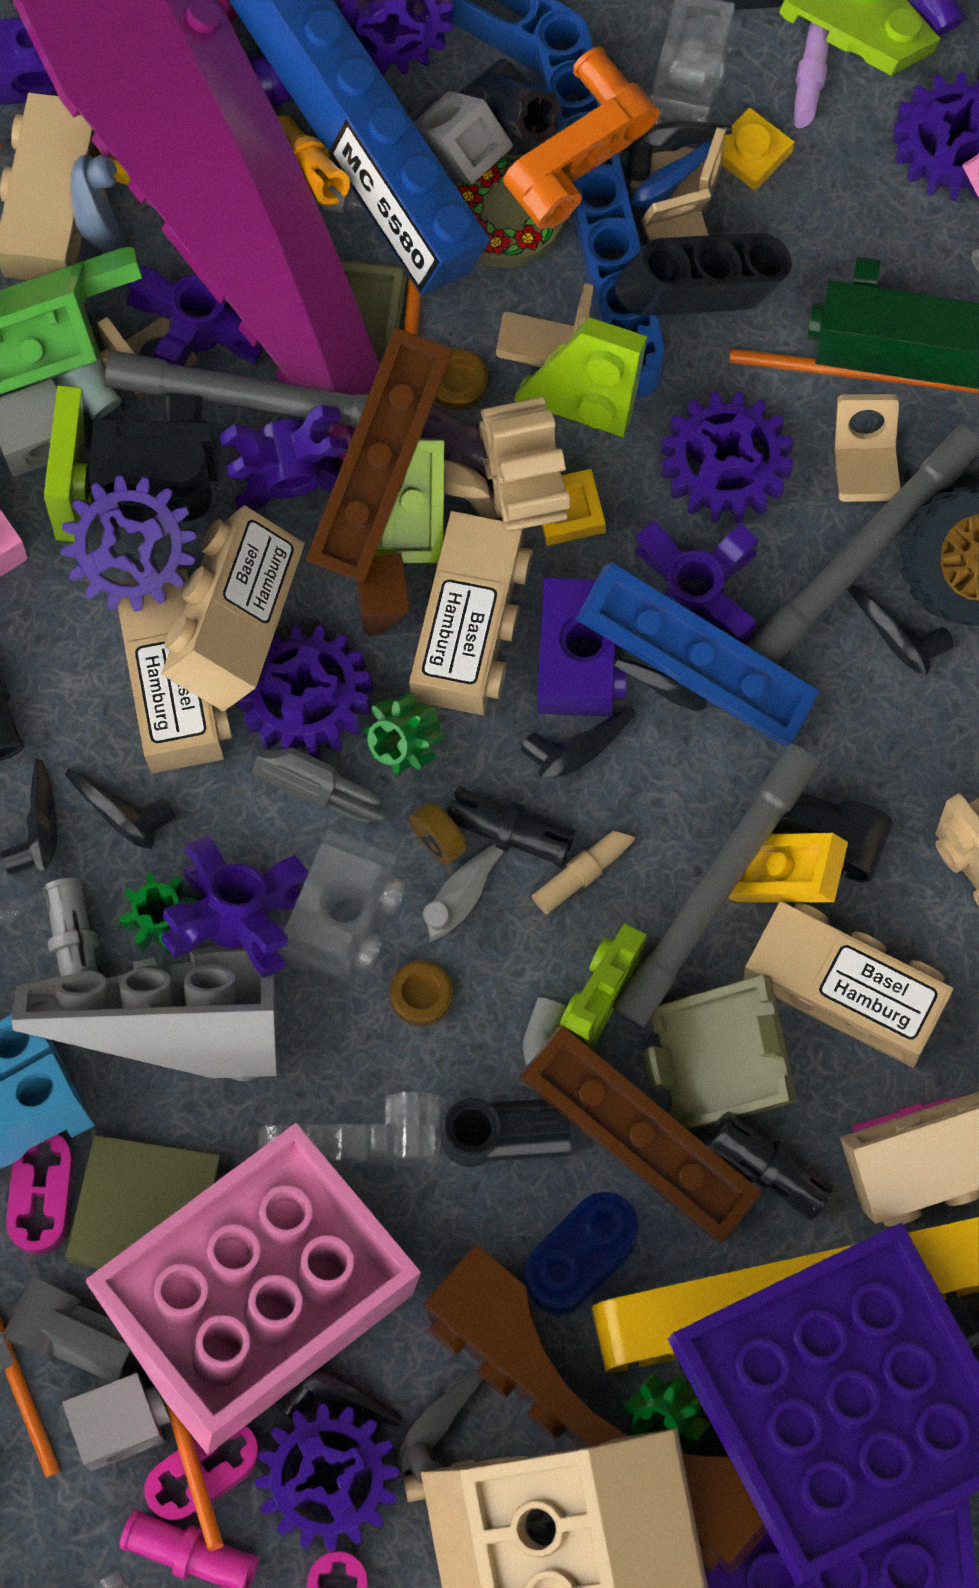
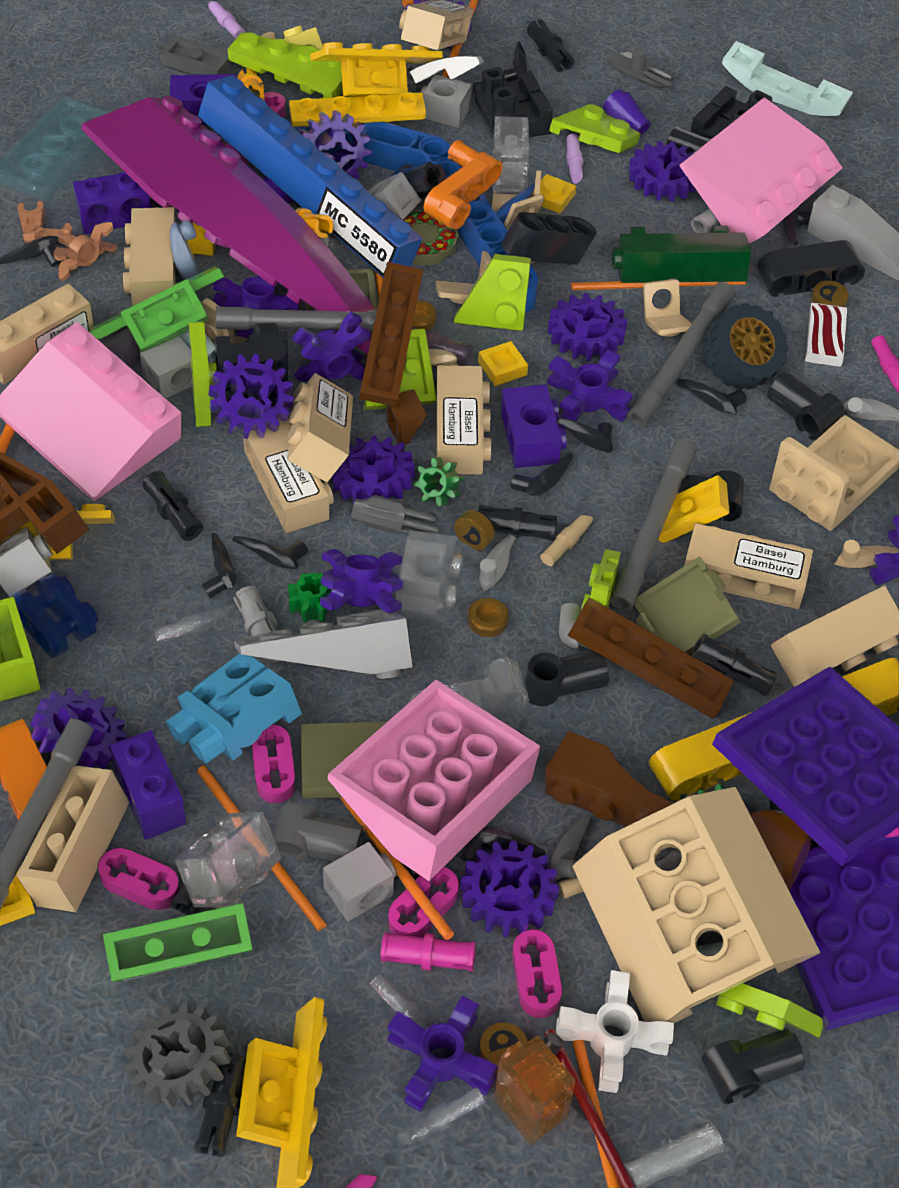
camera: 20 degrees left, 20 degrees down
tan gear [479,397,570,532] -> none
clear blue brick [525,1192,638,1316] -> none
blue plate [576,563,819,746] -> none
black bar [623,121,733,181] -> none

